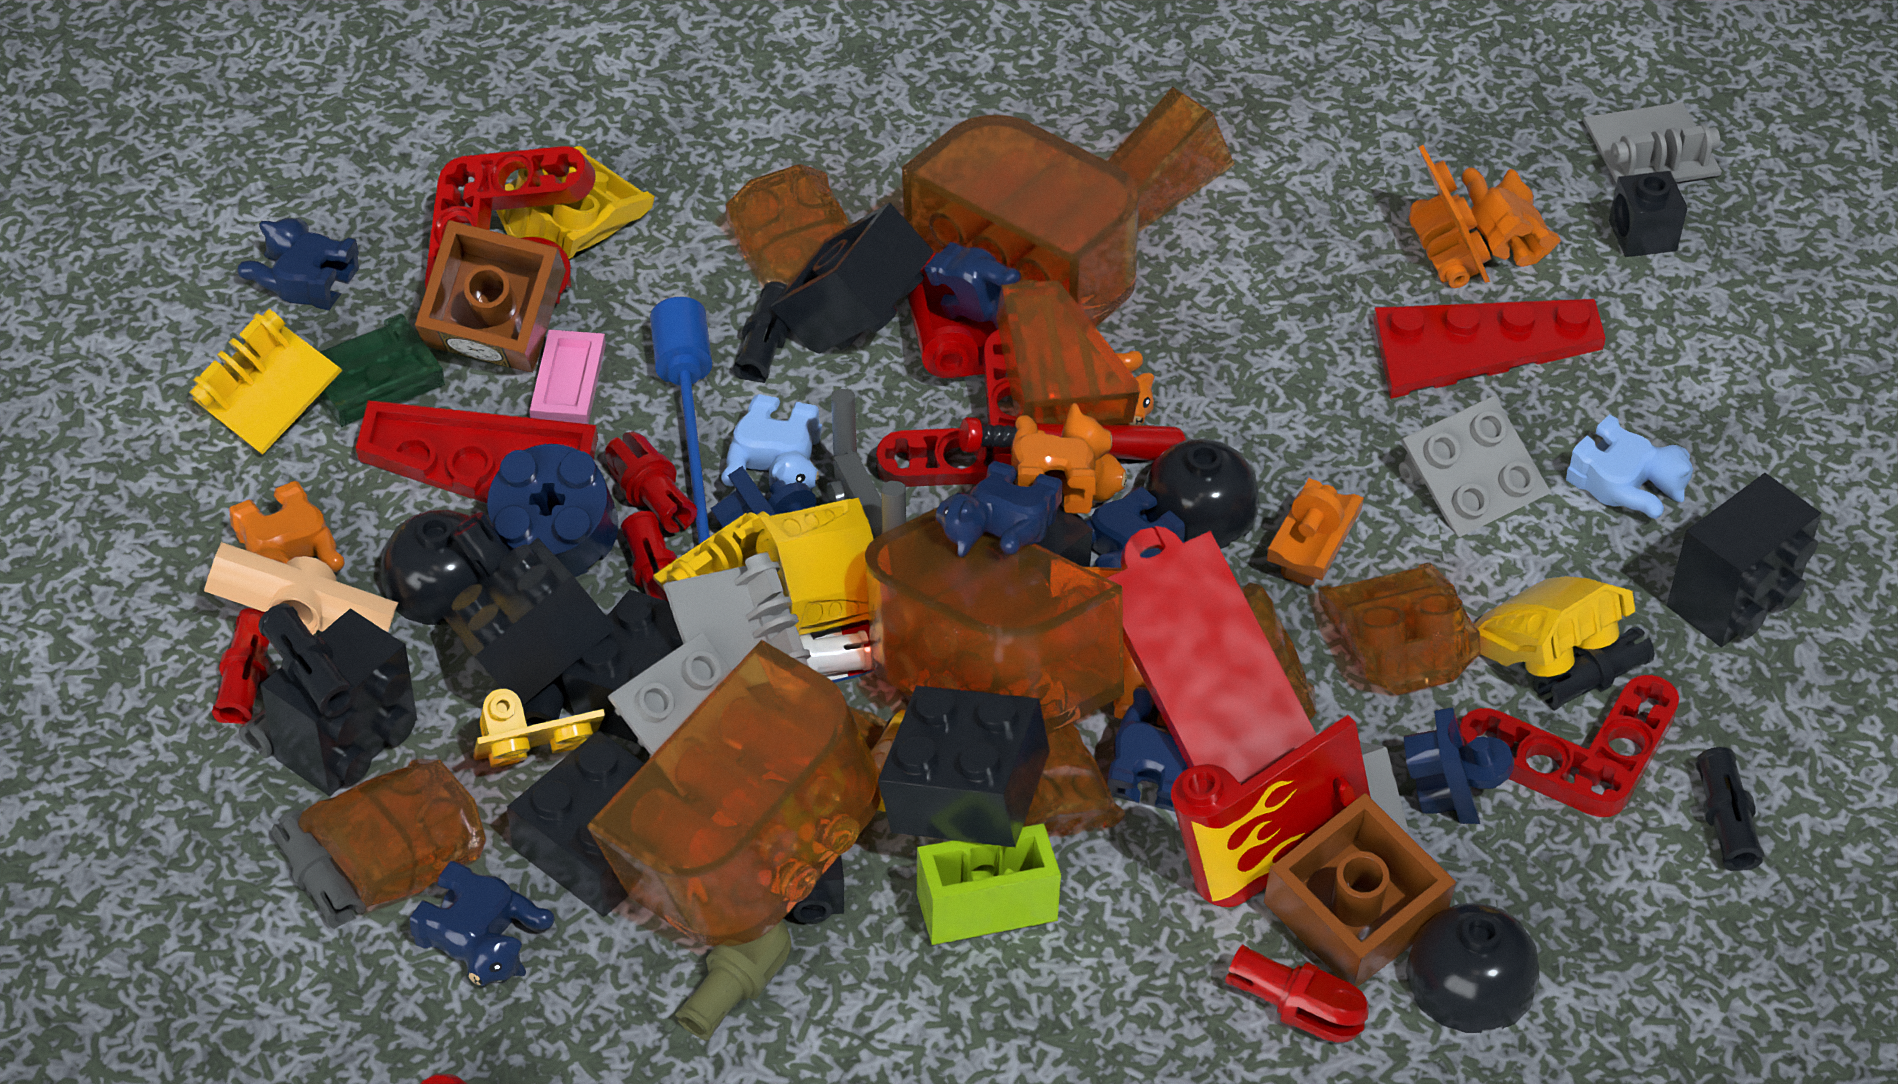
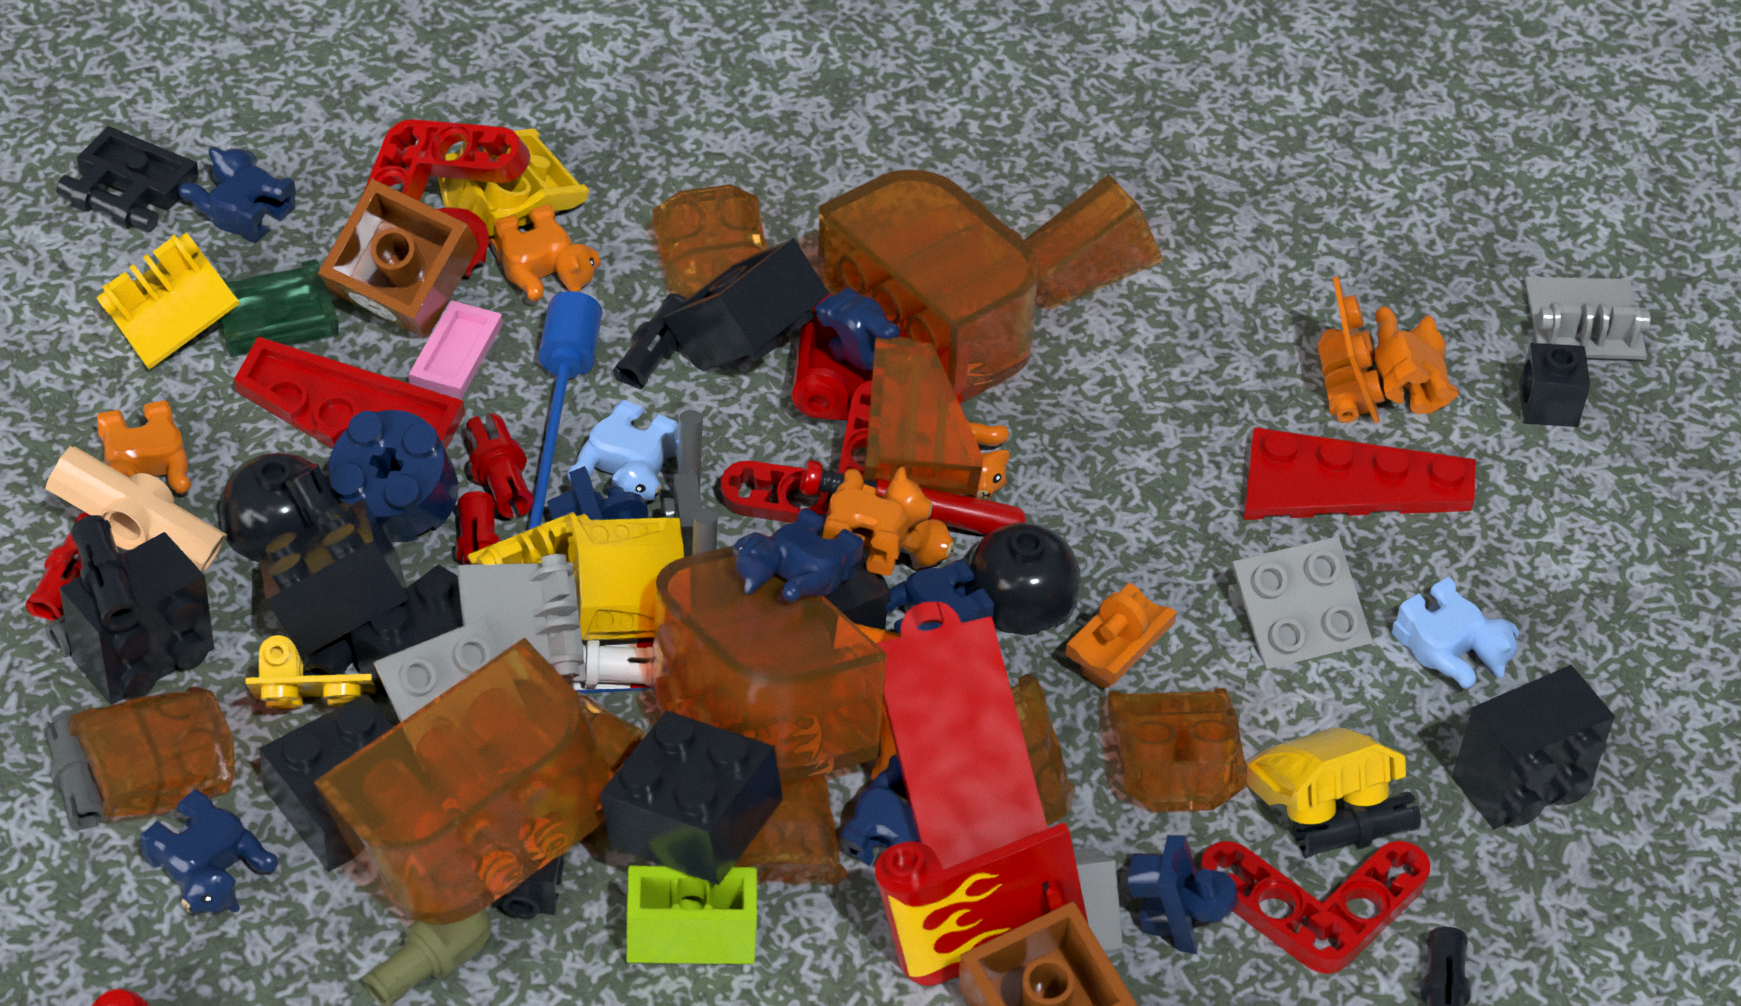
camera: 10 degrees right, 0 degrees up
none -> black plate [57,126,199,232]
none -> orange animal [491,204,601,302]

